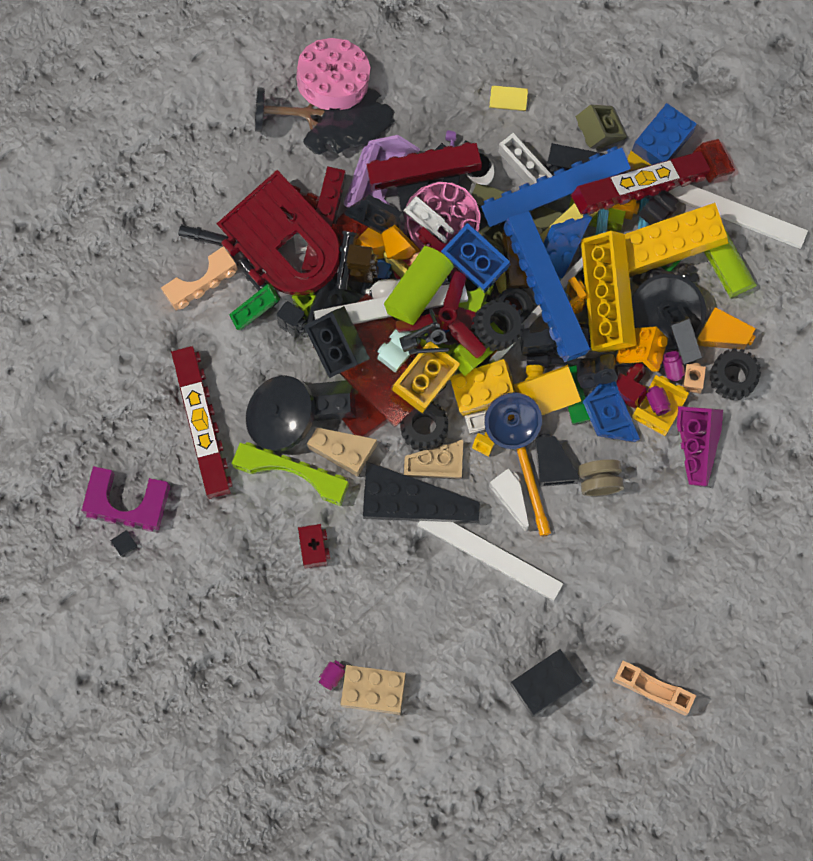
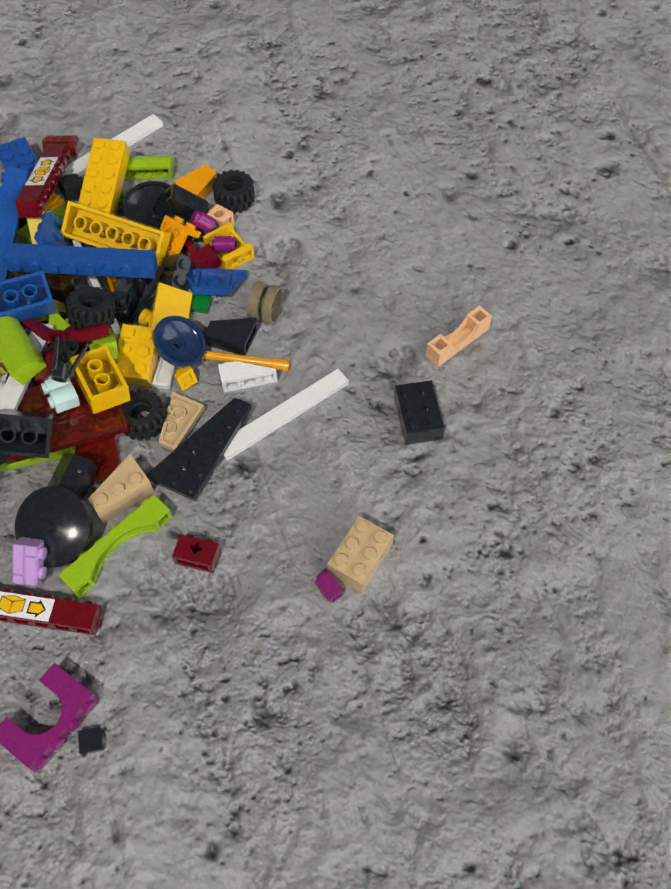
camera: 70 degrees left, 15 degrees down
magenta wedge [677,406,723,486] -> none
none -> lavender brick [13,537,47,586]

